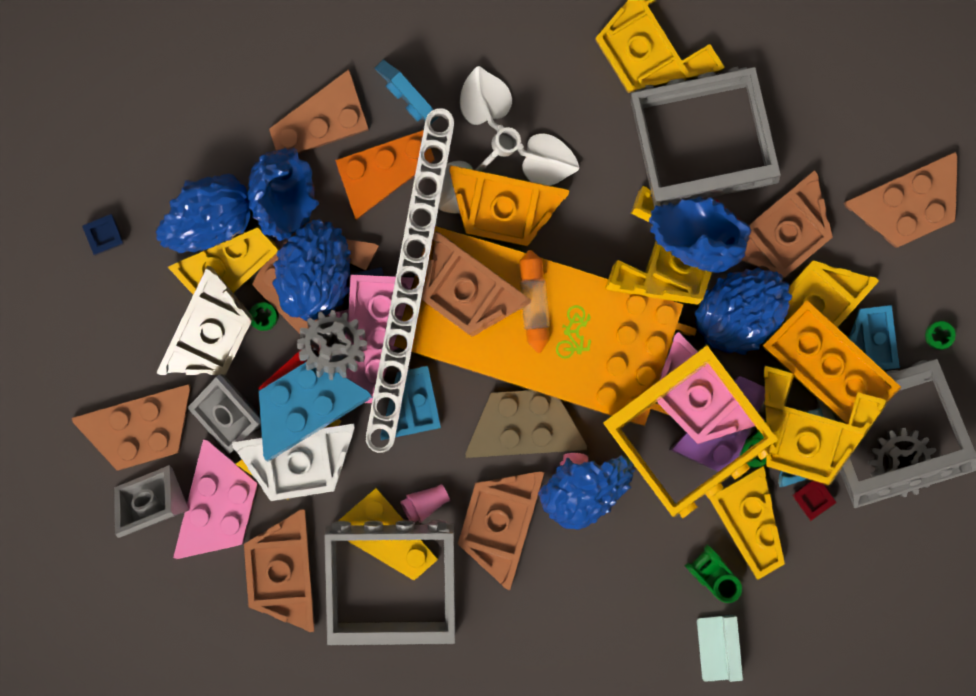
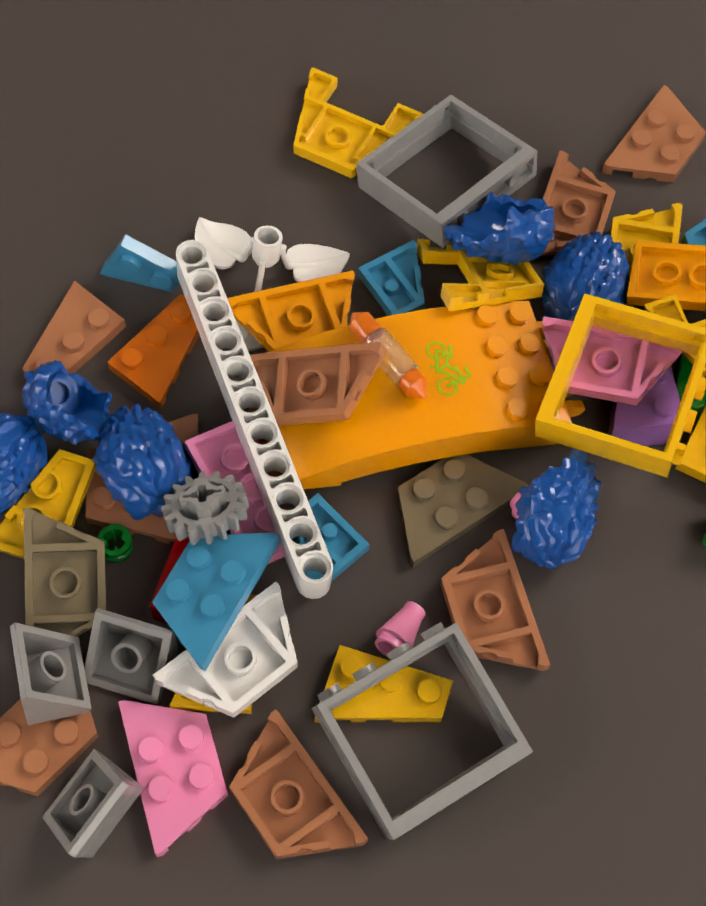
camera: 35 degrees left, 25 degrees down
none -> light grey slope [10,622,92,725]
none -> dark azure wing [358,240,425,316]

